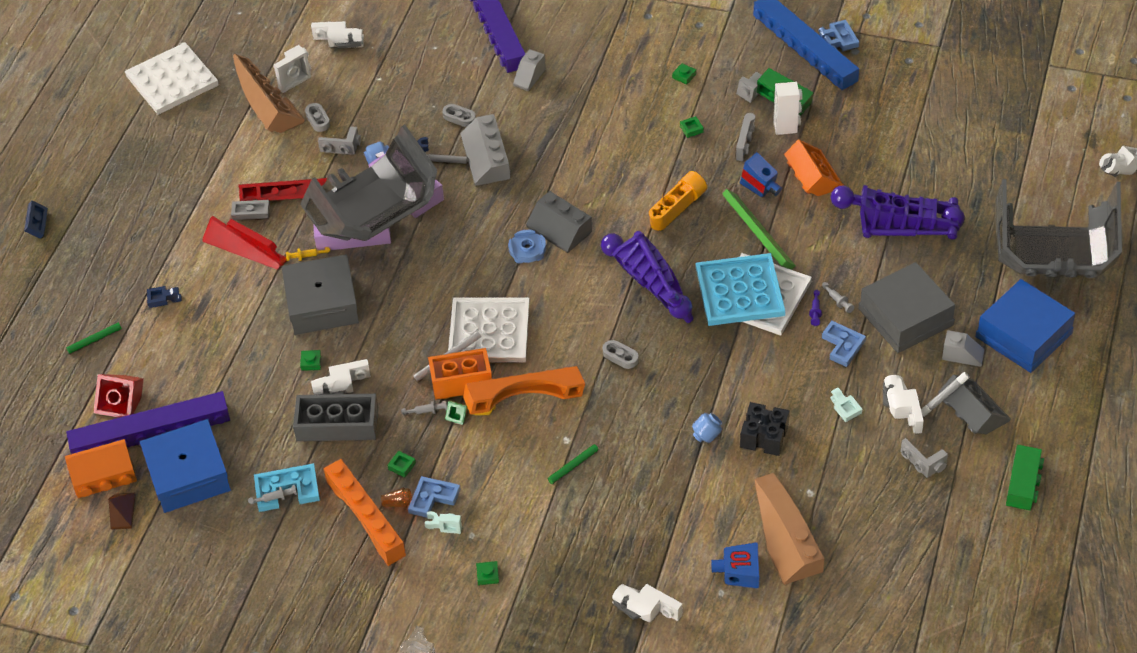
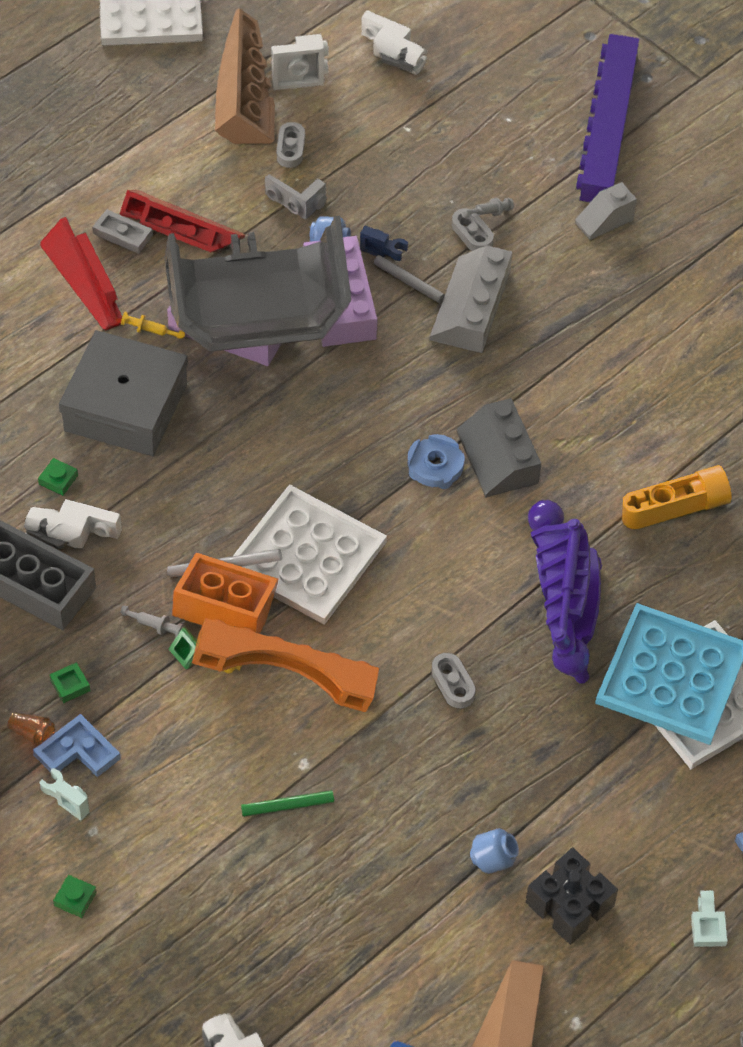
camera: 25 degrees right, 5 degrees up
none -> light grey piece [461,198,514,218]

